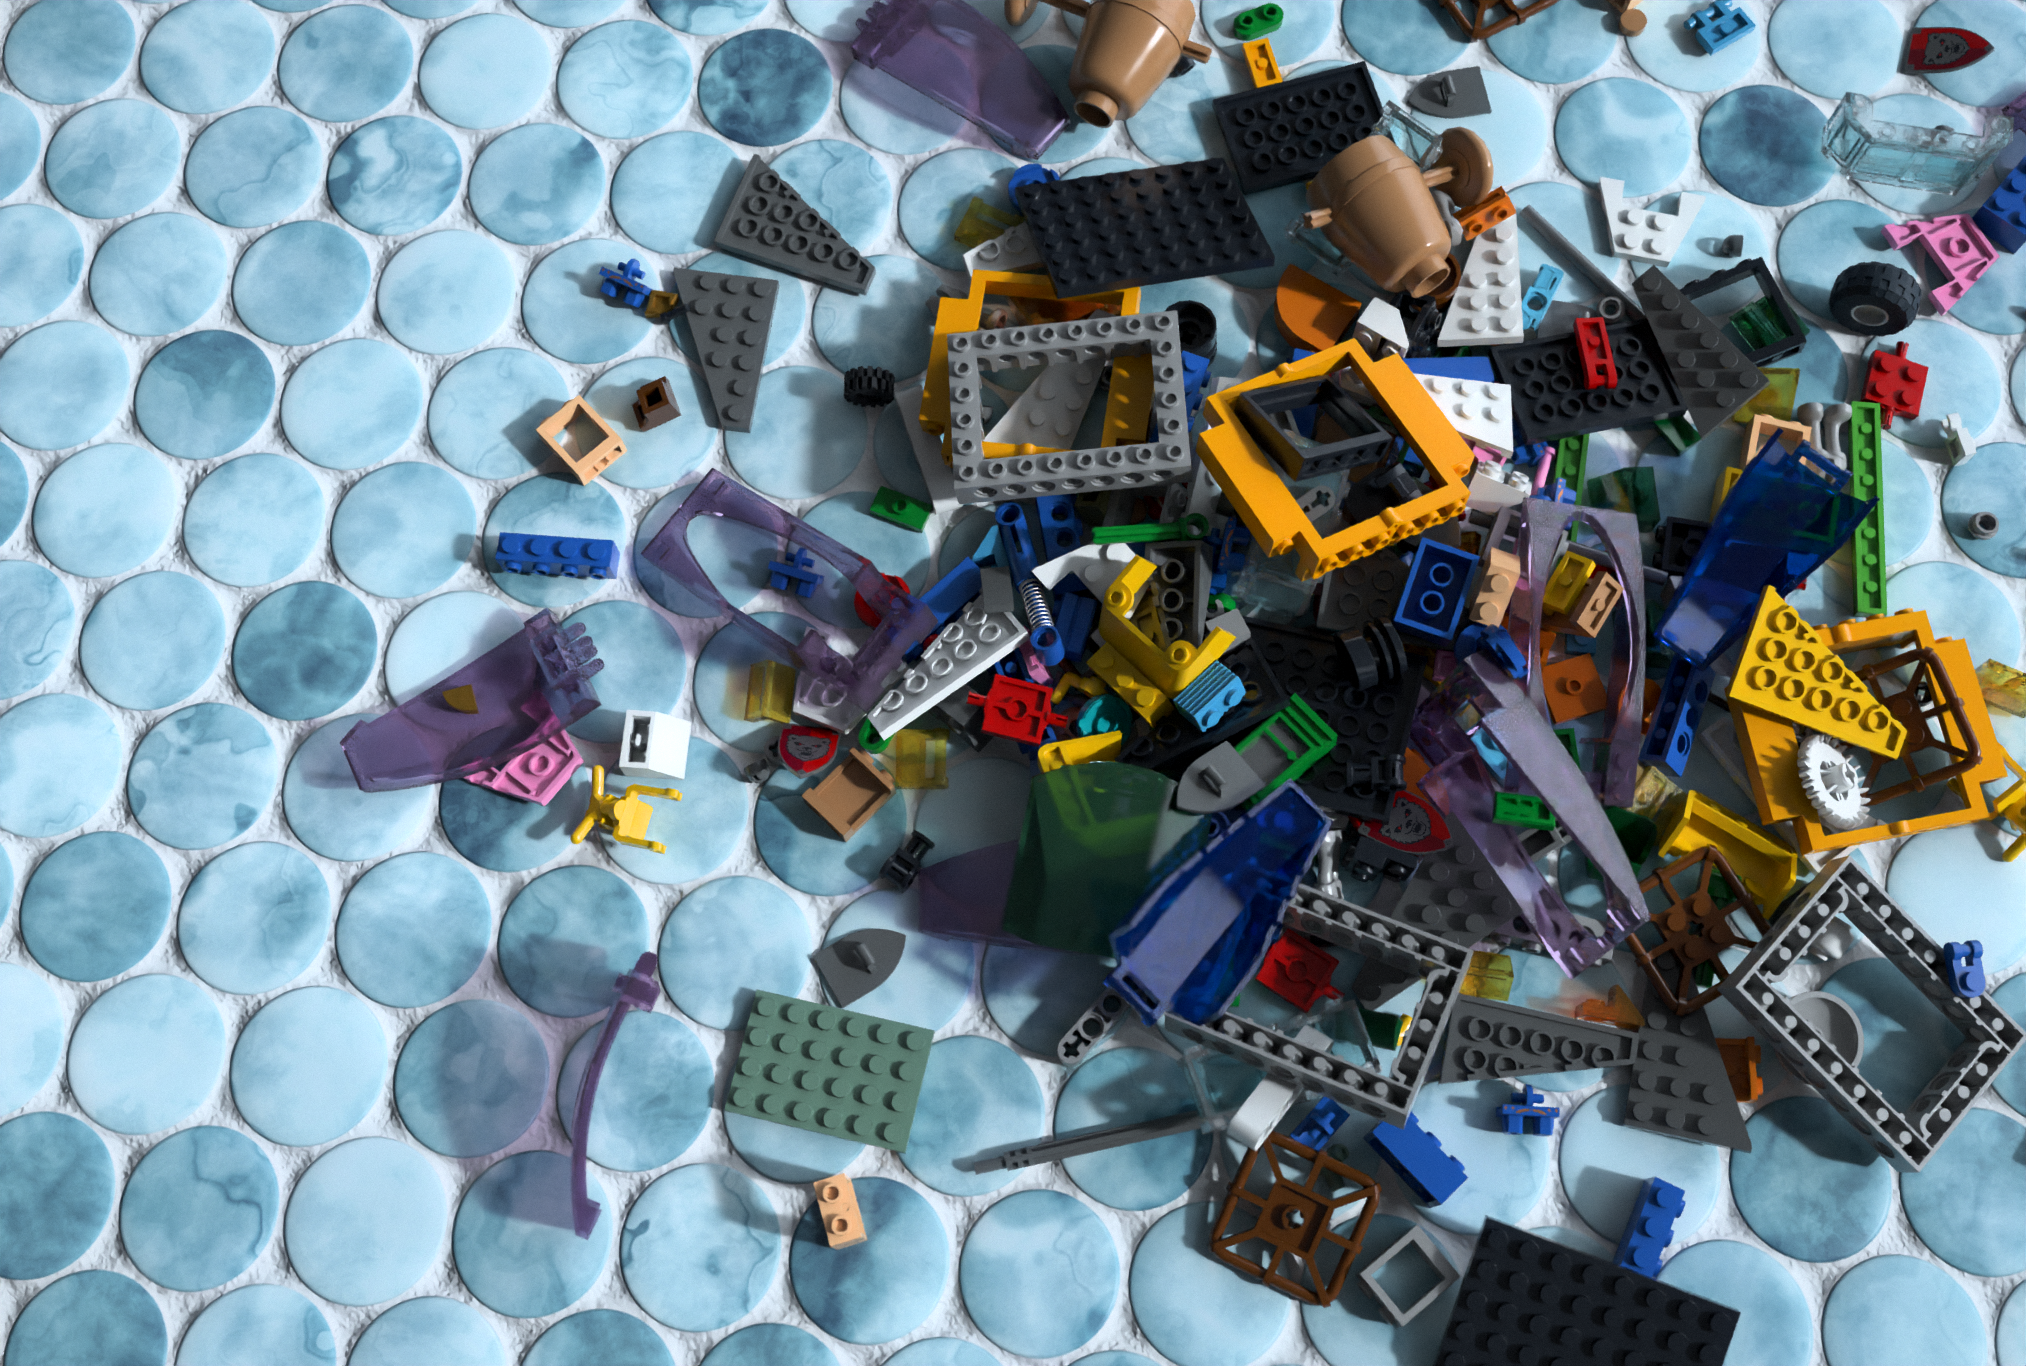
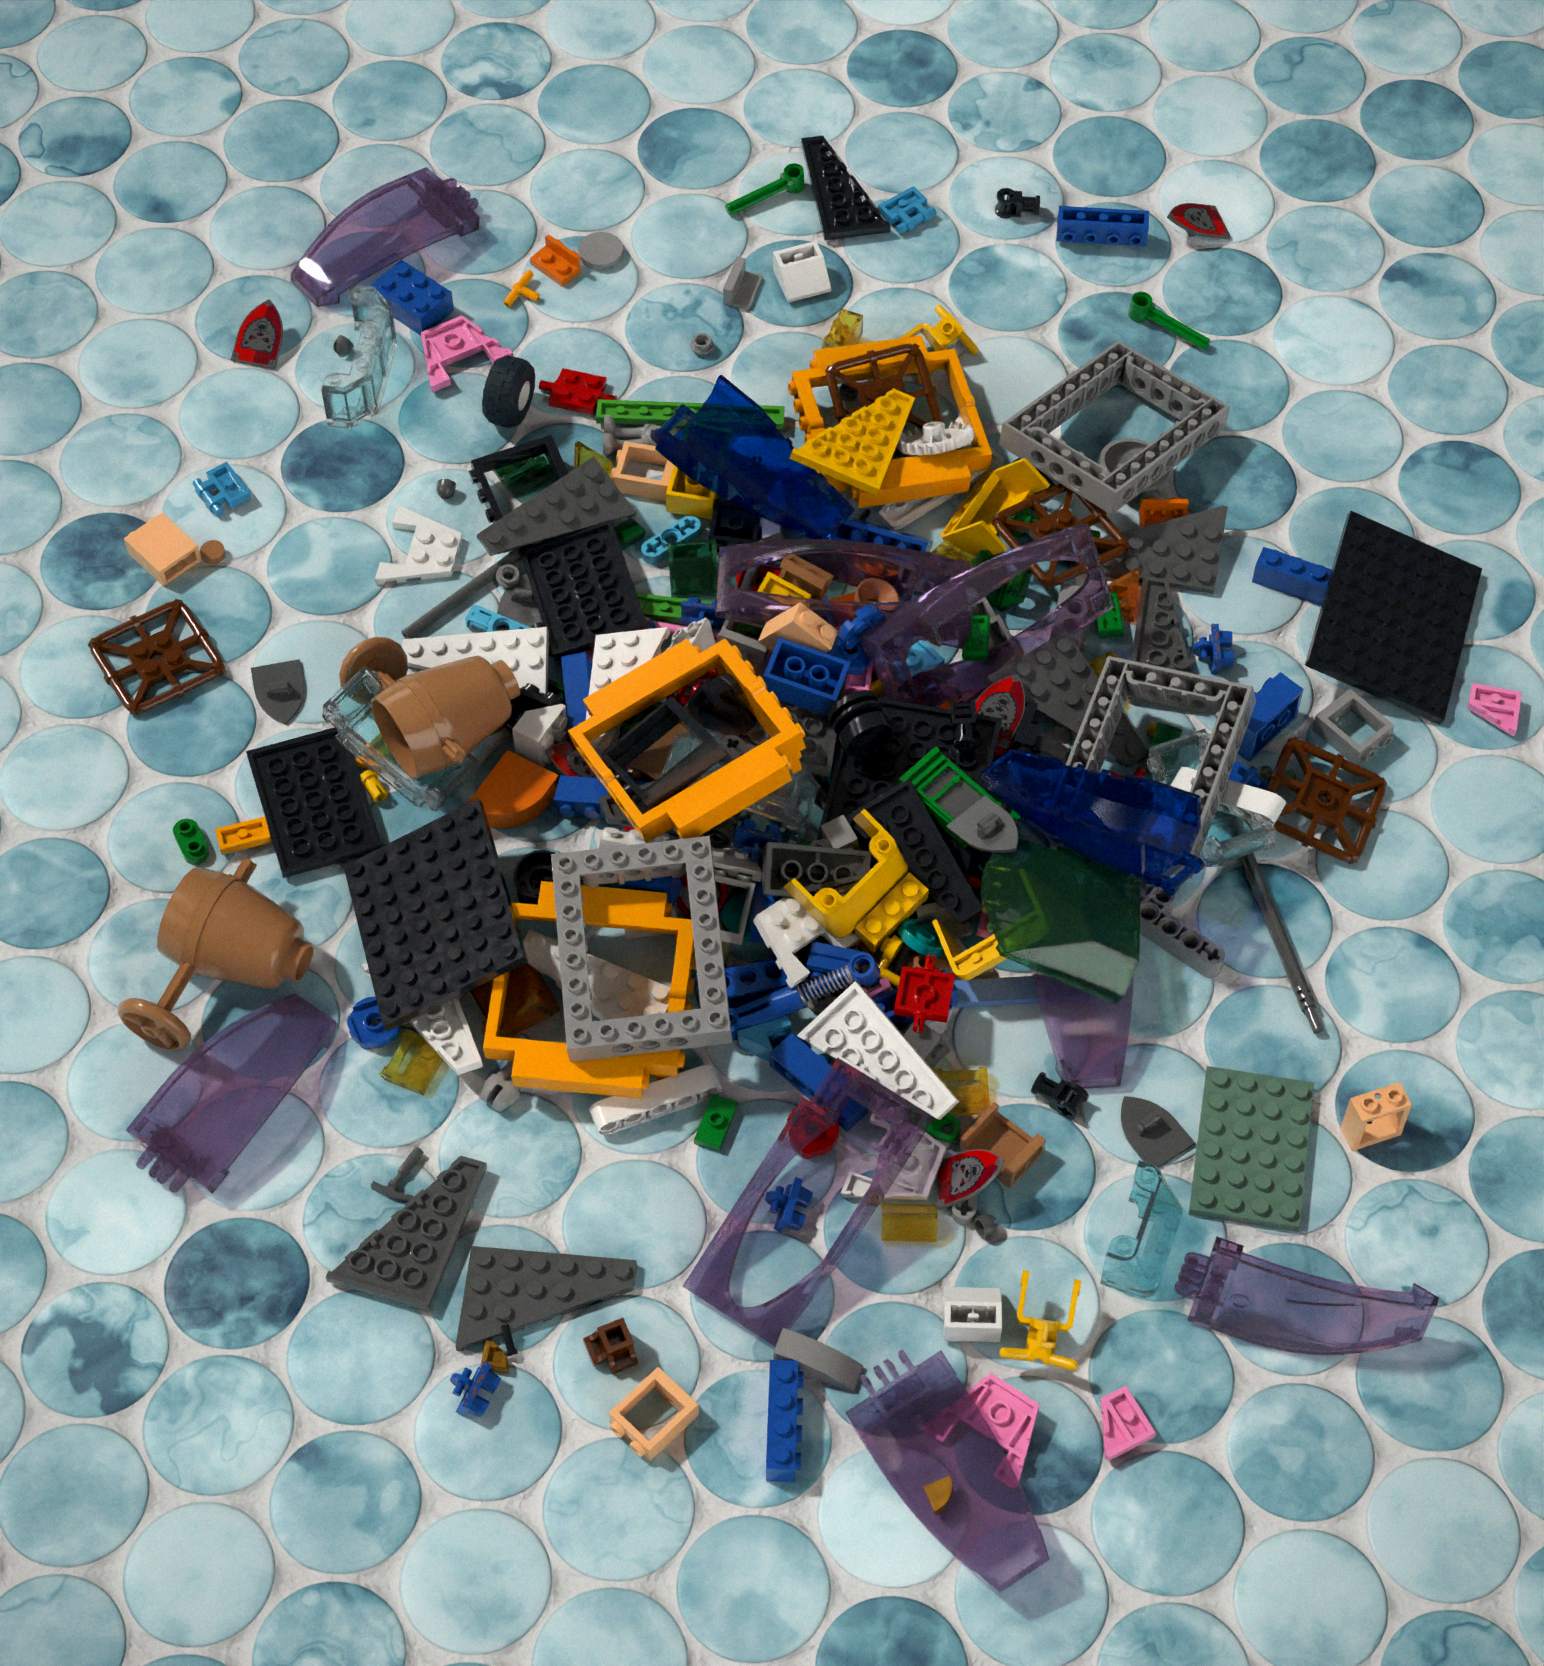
camera: 95 degrees left, 15 degrees down
black tyre [844,366,895,408] -> none
dark grey tile [980,566,1014,614] -> none
green axle [1091,513,1209,545] -> none
dark azure brick [1173,660,1246,732] -> none
orange bracket [1452,186,1517,241] -> none
red plate [1573,317,1617,389] -> none
white plate [1941,413,1977,466] -> none
blue plate [1943,940,1985,998] -> none
none -> dark grey piece [371,1147,424,1202]
none -> medium azure beam [641,516,701,564]
none -> light grey slope [774,1328,863,1392]
none -> nougat piece [855,578,899,619]
none -> green plate [1093,593,1124,638]
none -> clear light blue windscreen [1100,1160,1183,1298]
none -> bright pink wing [1100,1386,1156,1462]

